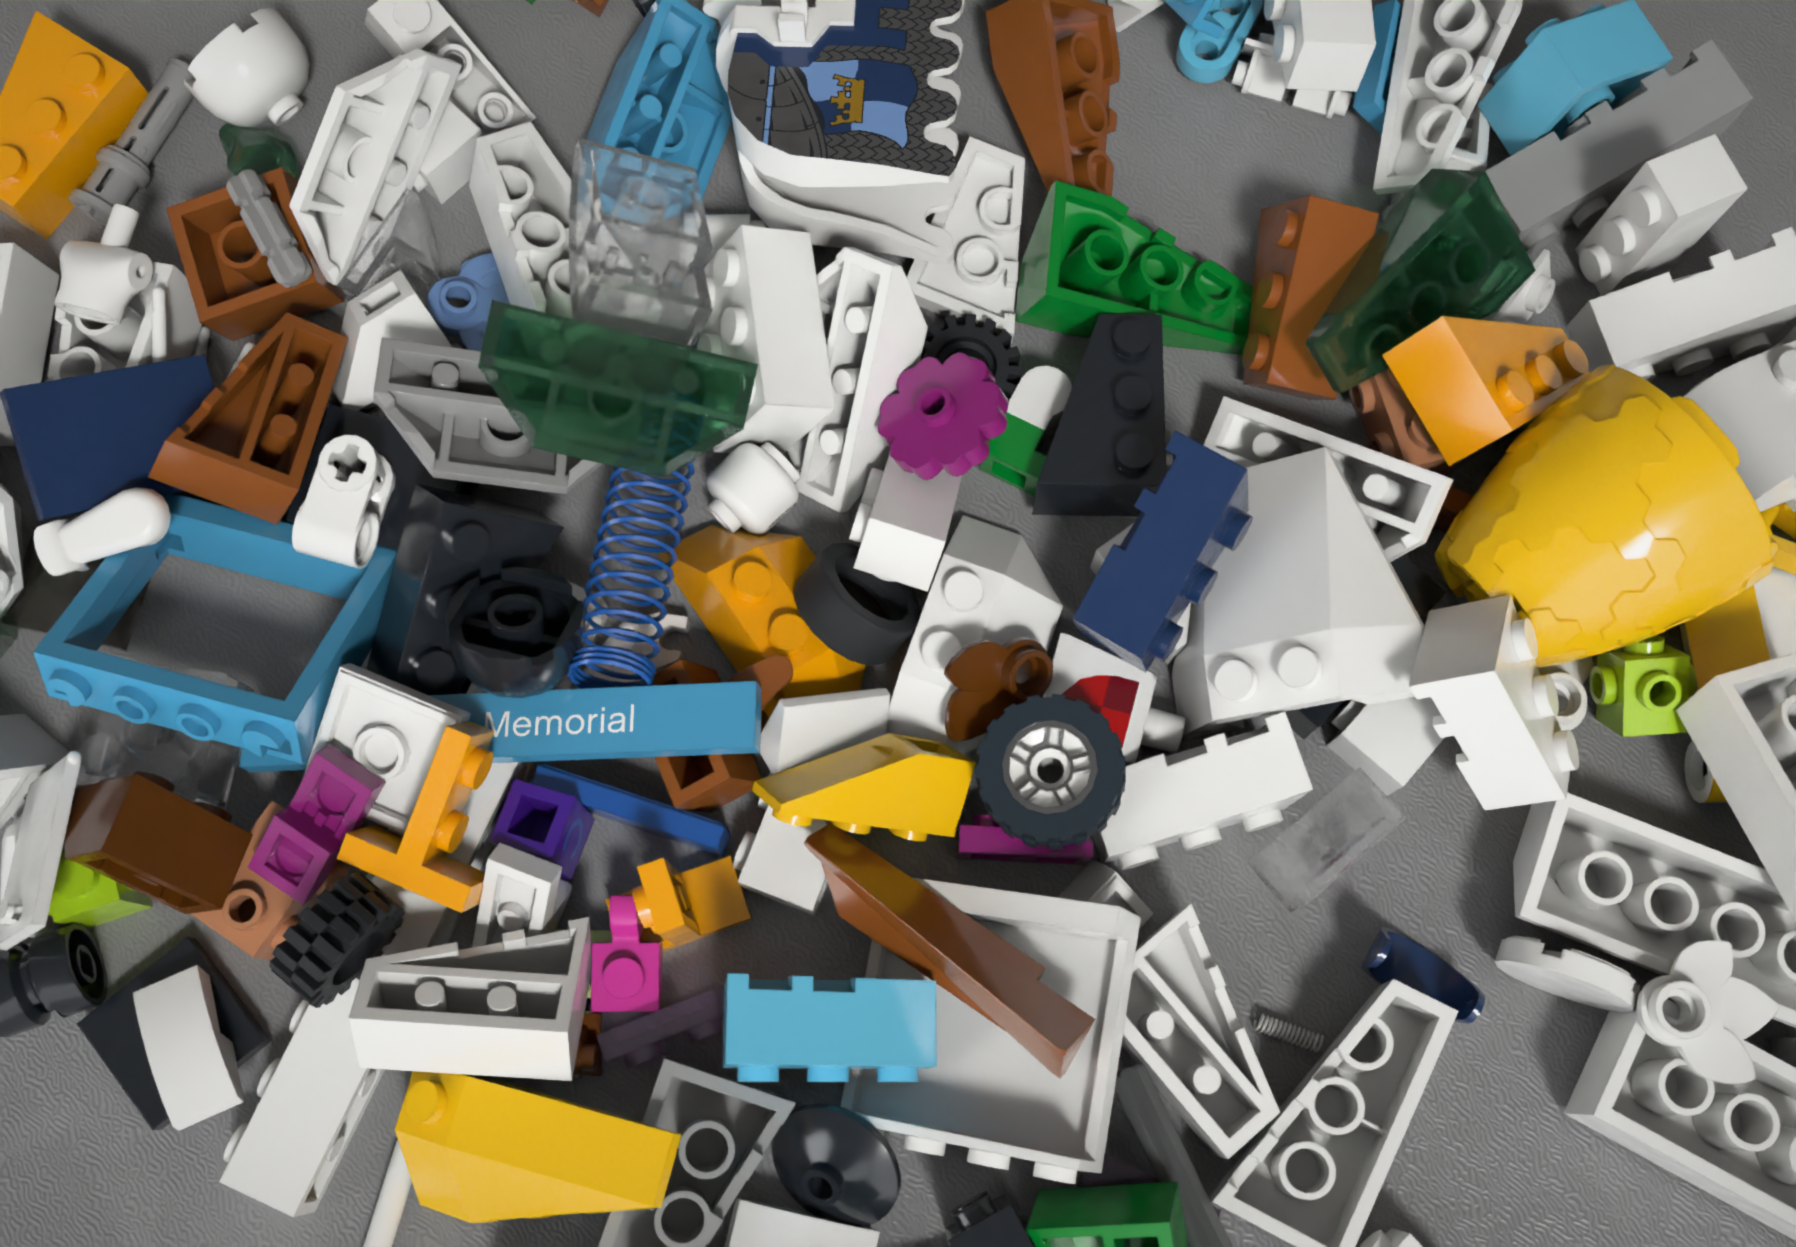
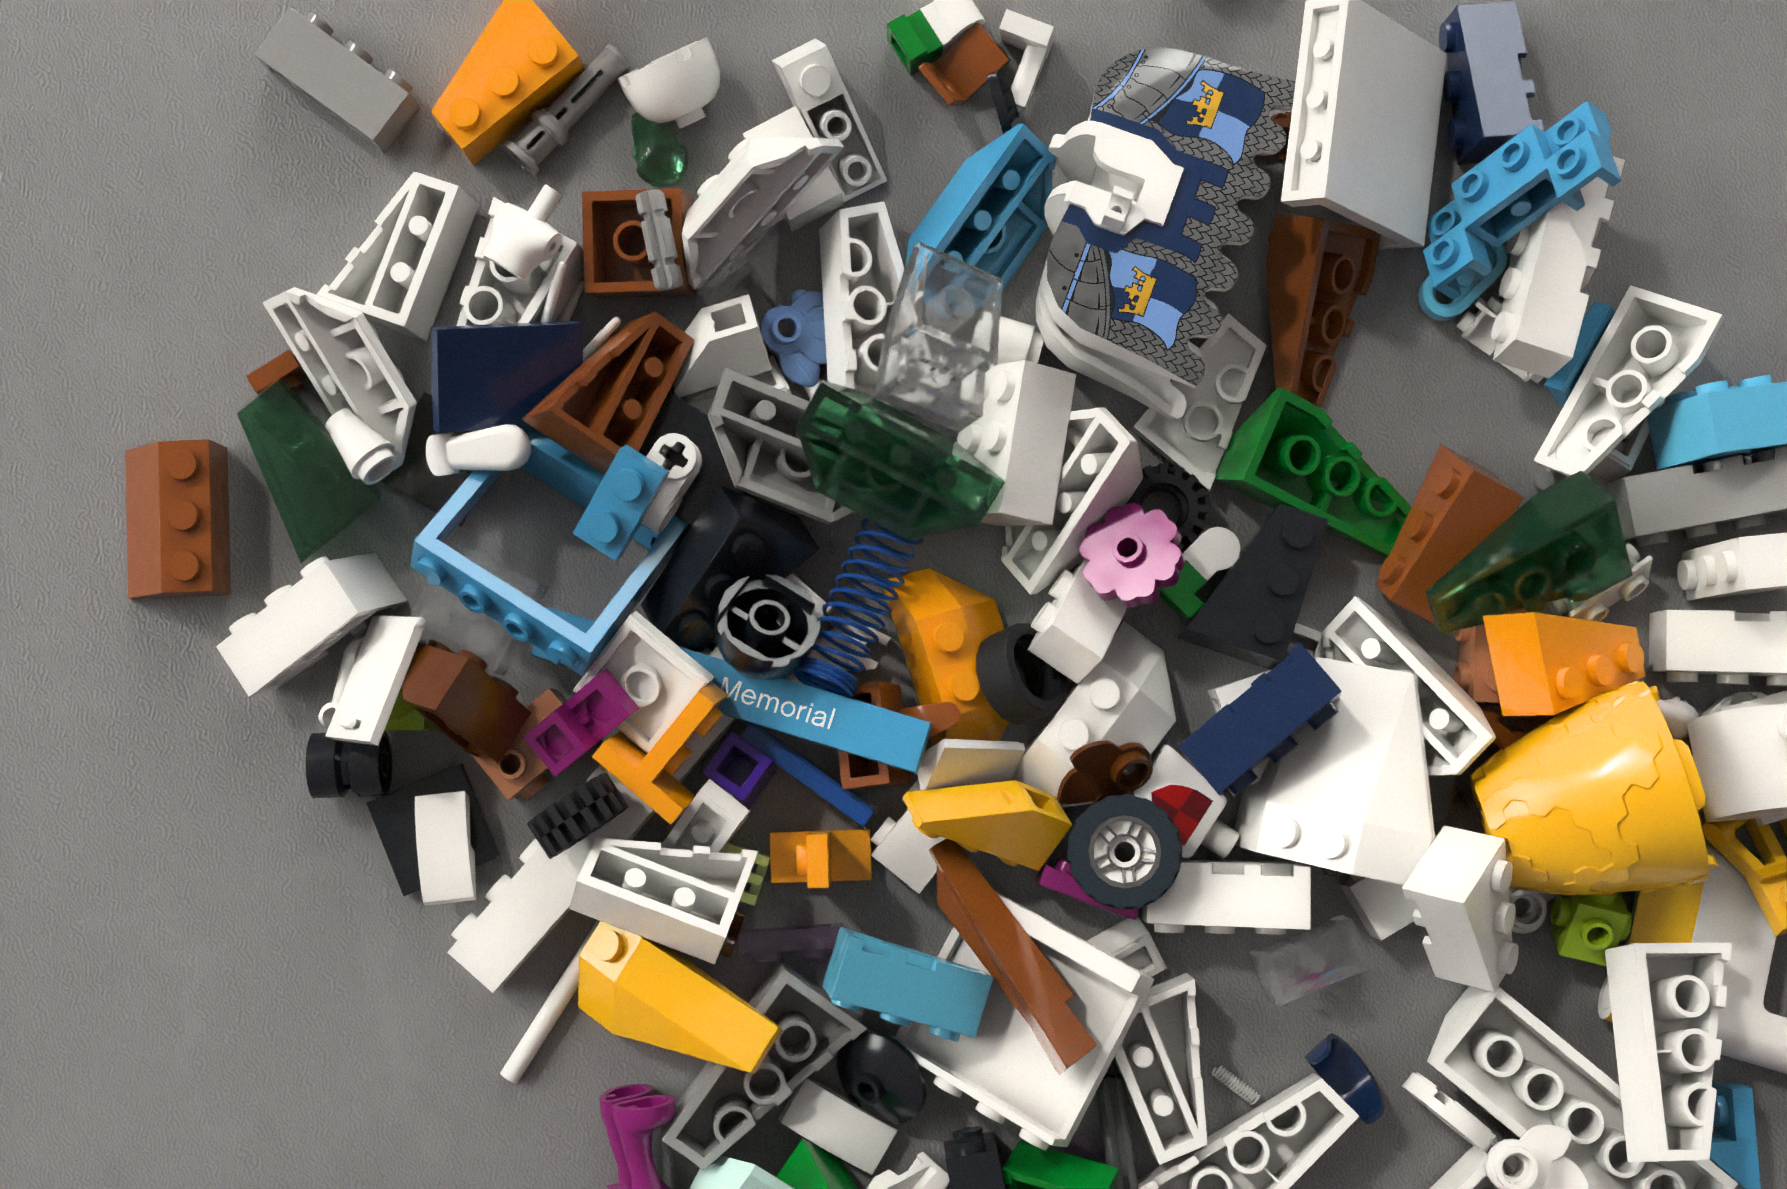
camera: 15 degrees right, 10 degrees up
dark pink plate [591,894,663,1012] -> none
white head [706,442,800,535] -> none
none -> dark azure plate [573,444,670,561]

